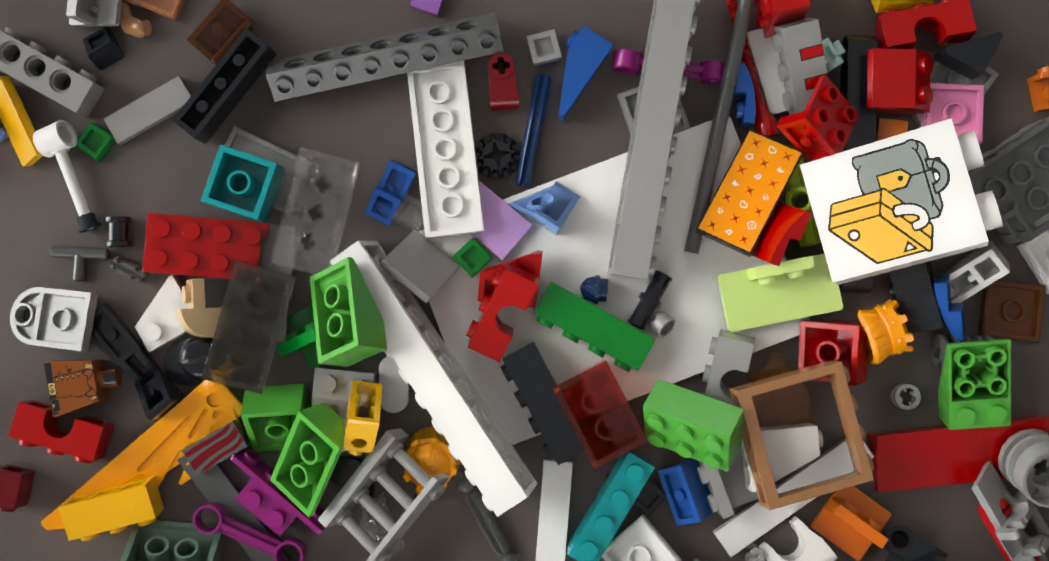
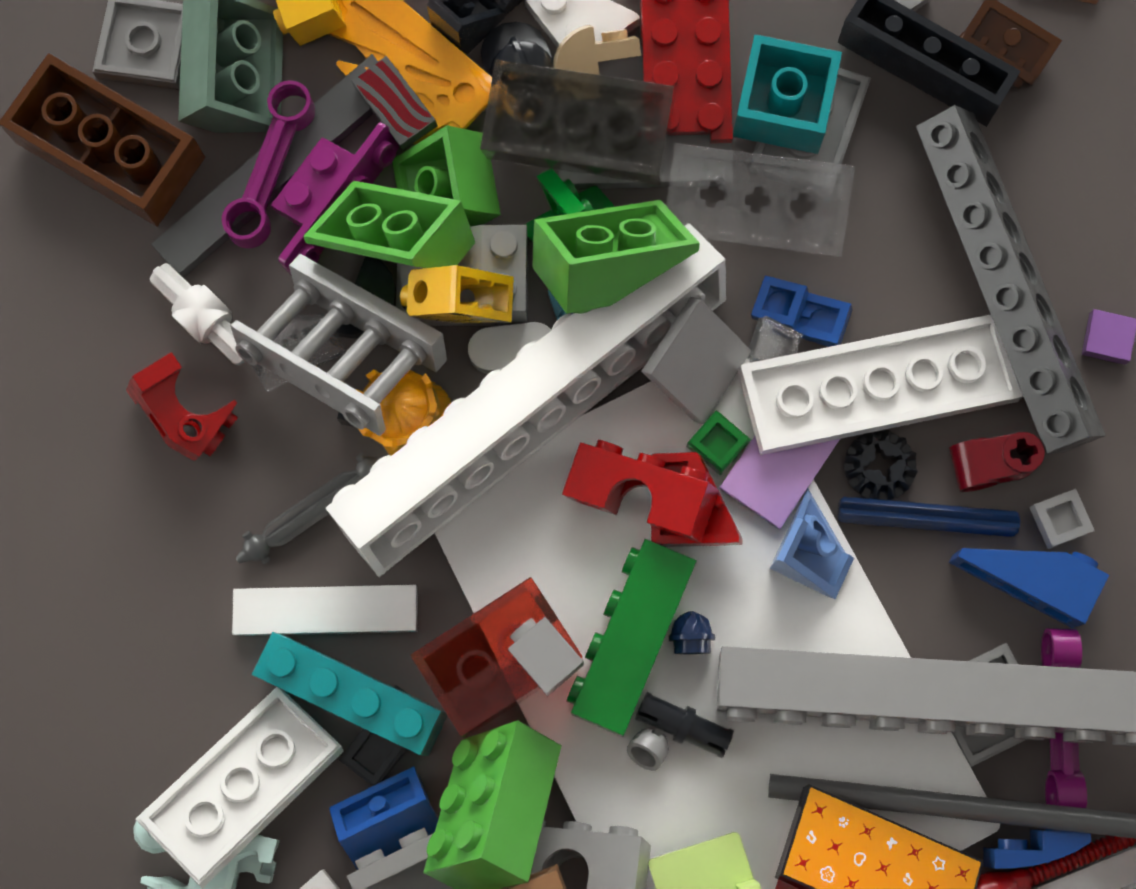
camera: 85 degrees right, 10 degrees down
black brick [500,342,590,465] -> none
none -> light grey brick [508,617,584,697]

